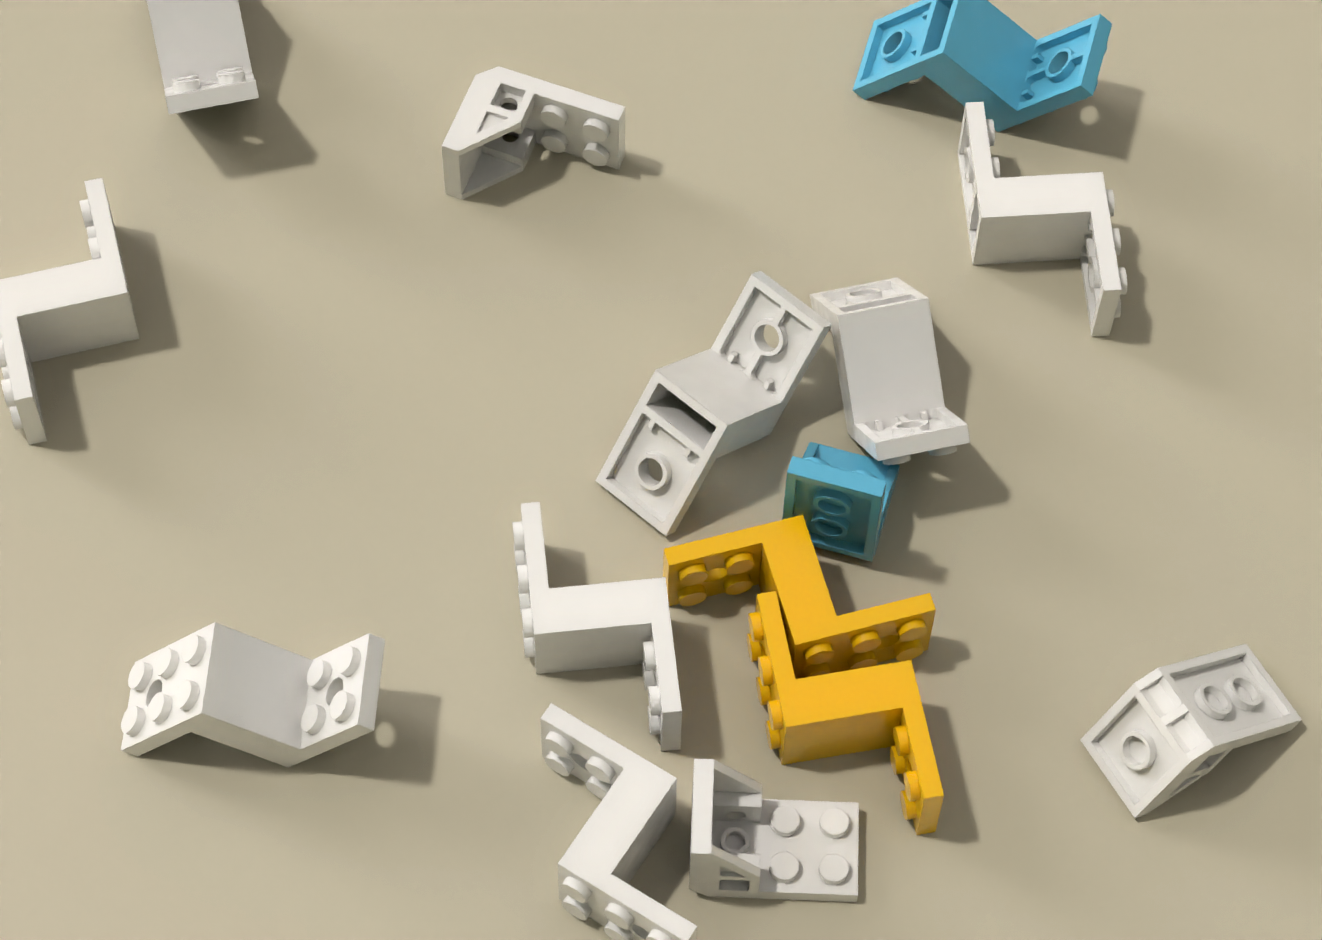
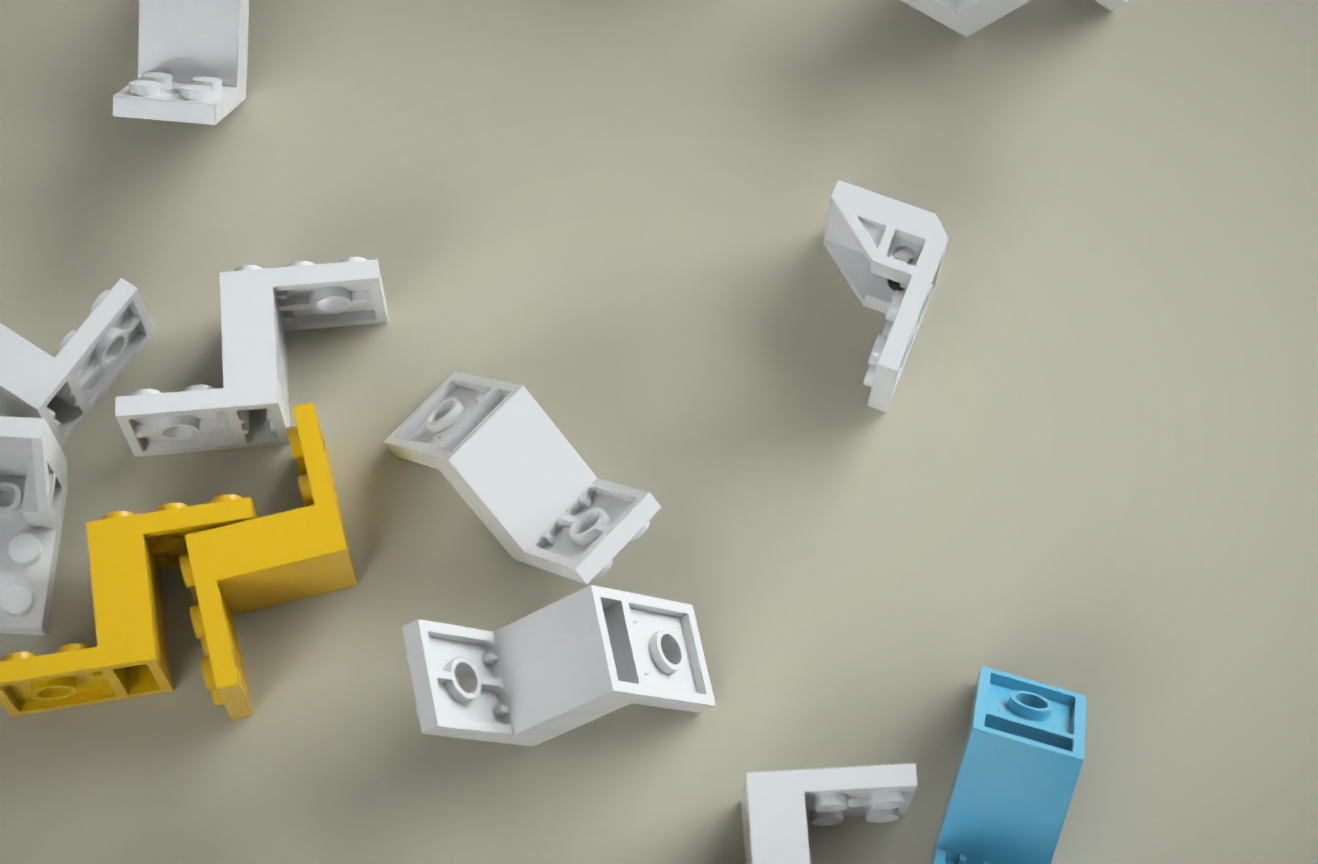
camera: 90 degrees right, 5 degrees up
medium azure bracket [782,442,900,562] -> none

